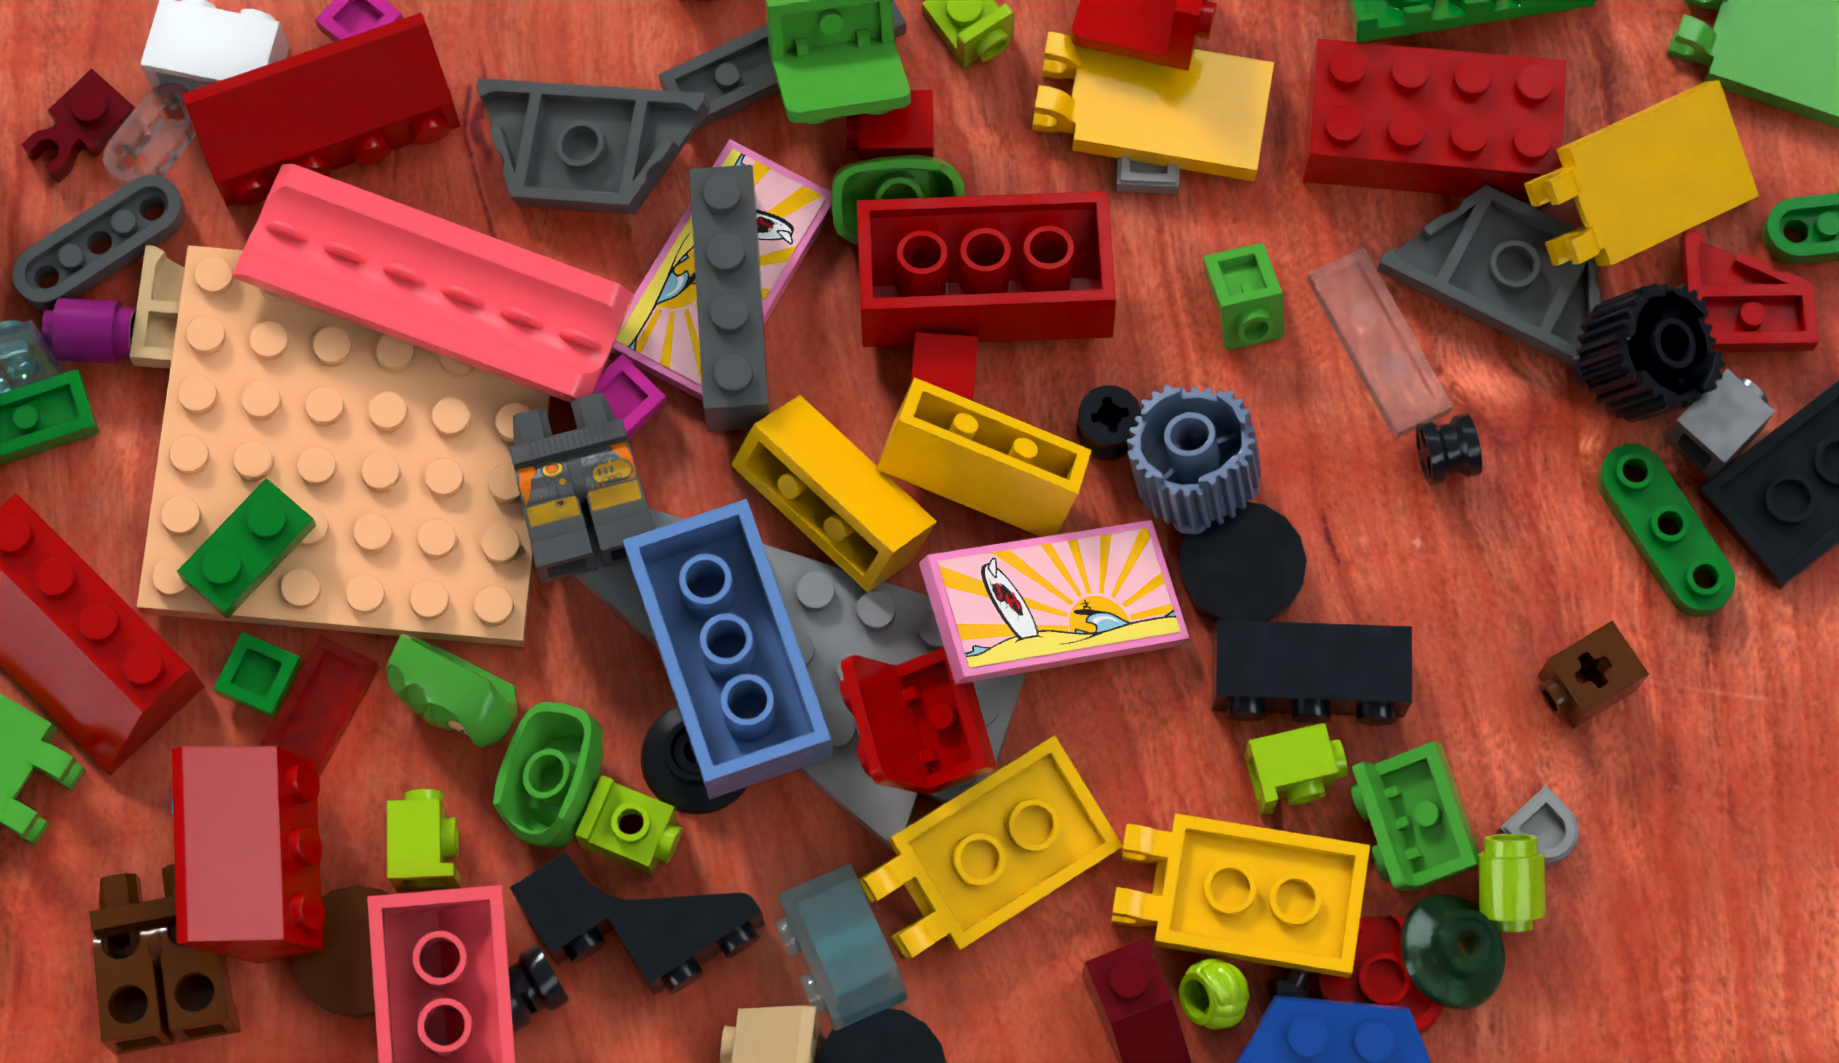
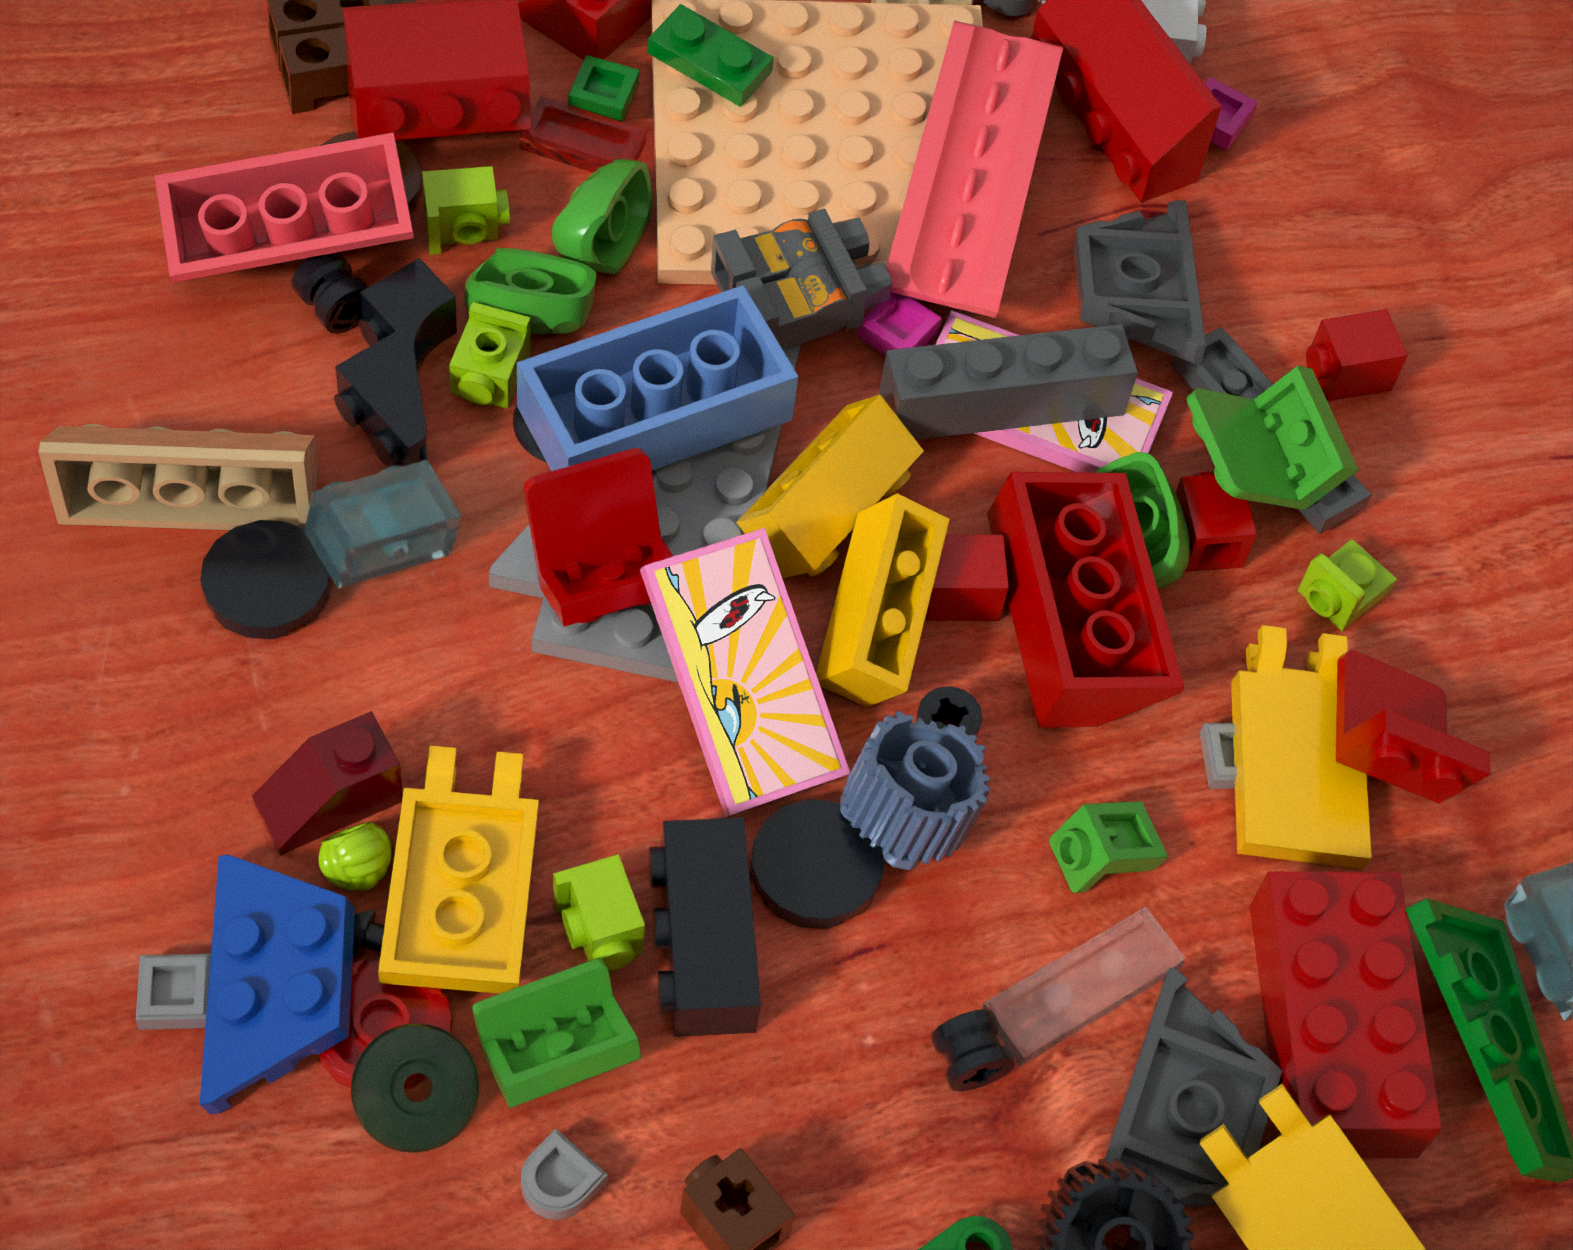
camera: 75 degrees right, 15 degrees down
yellow tile [856,735,1123,959] -> none
lime brick [1478,834,1546,932] -> none

